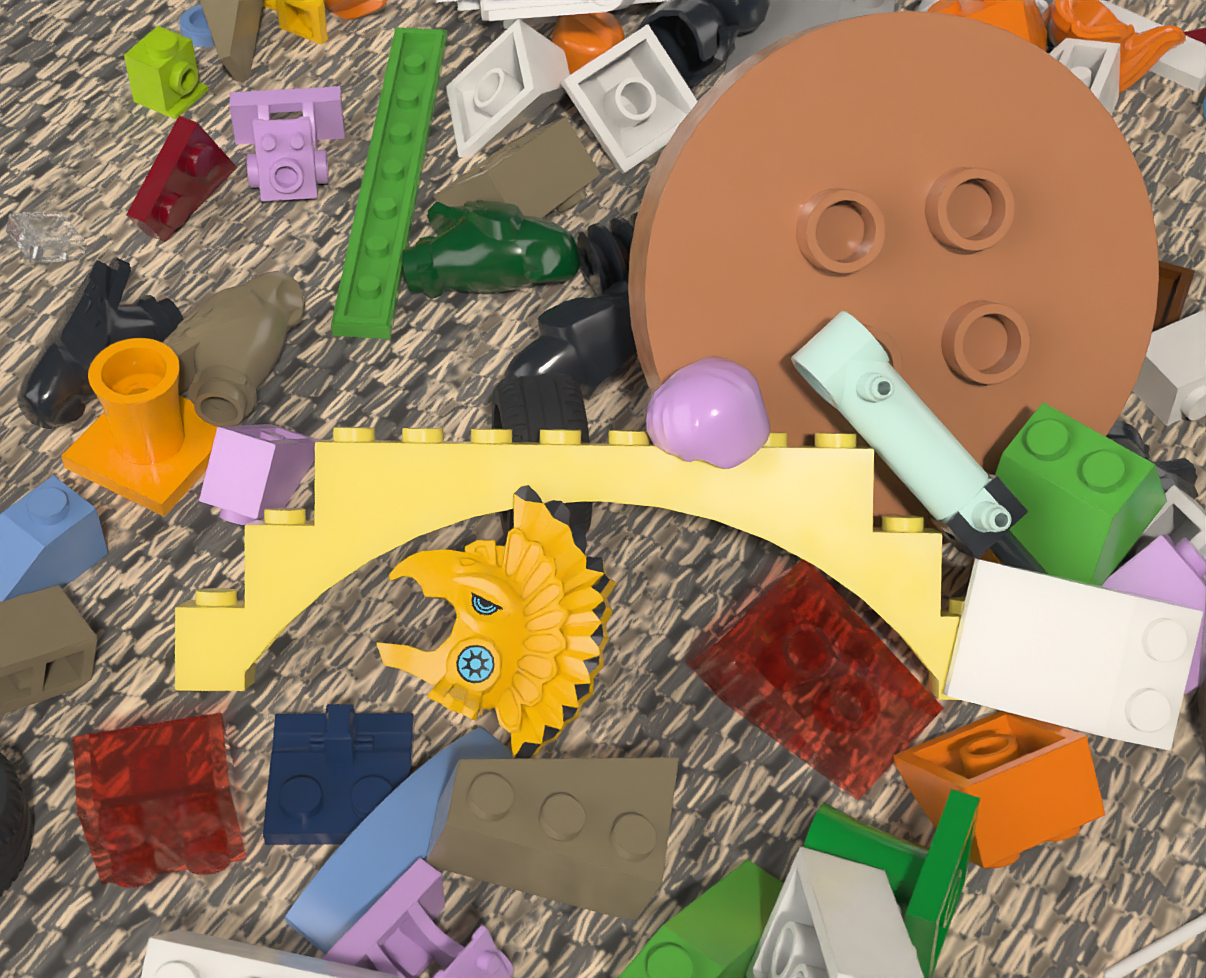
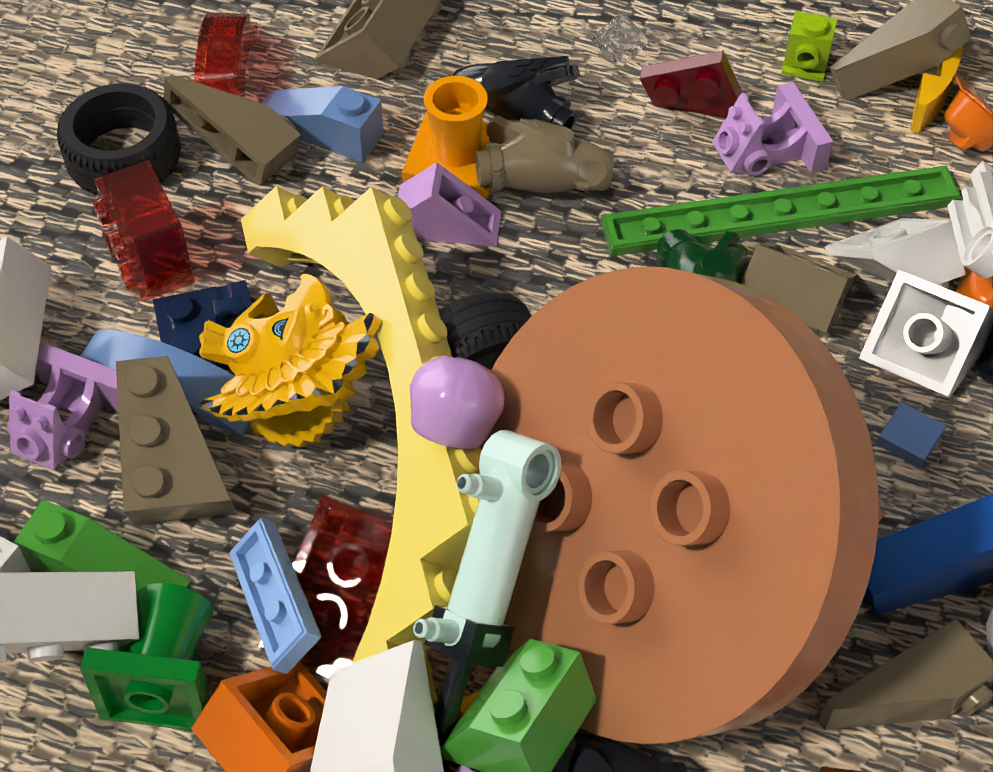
camera: 75 degrees right, 5 degrees up
none -> light blue tile [229,517,321,674]

